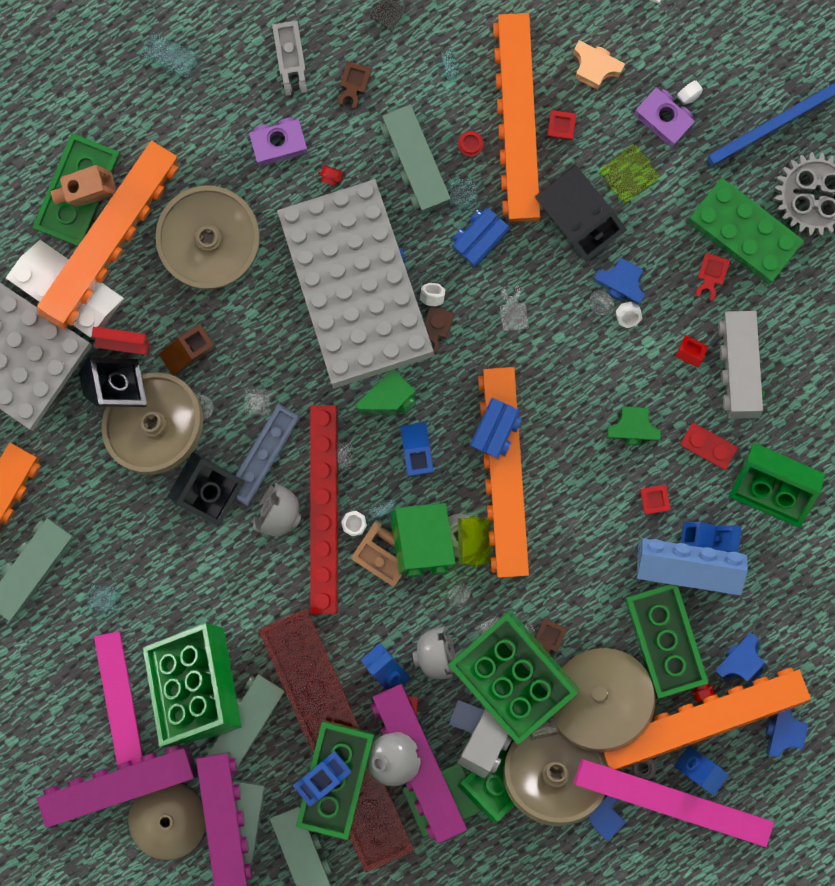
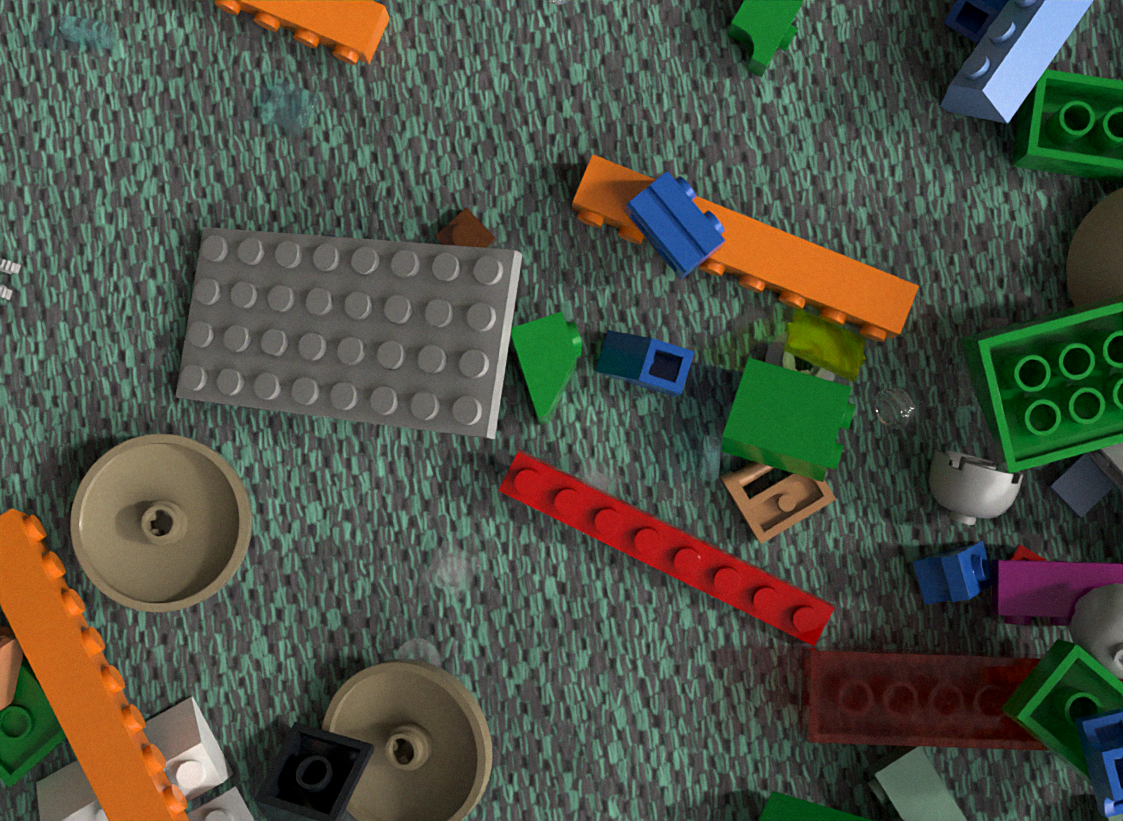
camera: 65 degrees left, 0 degrees up
red slope [92,327,150,355] -> none
reddish brown slope [159,324,217,376] -> none
black slope [167,452,245,526] -> none
sand blue tile [235,404,301,506] -> none
medium lavender brick [249,118,308,166] -> none
light grey cylinder [253,483,301,537] -> none
red plate [318,165,343,186] -> none
reddish brown plate [339,61,372,110] -> none
white tile [341,511,367,537] -> none
sand green brick [380,104,451,214] -> none
white tile [420,283,445,306] -> none
blue brick [452,207,510,268] -> none
red plate [458,131,484,157] -> none
clear plate [500,285,528,332] -> none
reddish brown plate [535,618,568,653] -> none
red plate [640,484,671,515] -> none

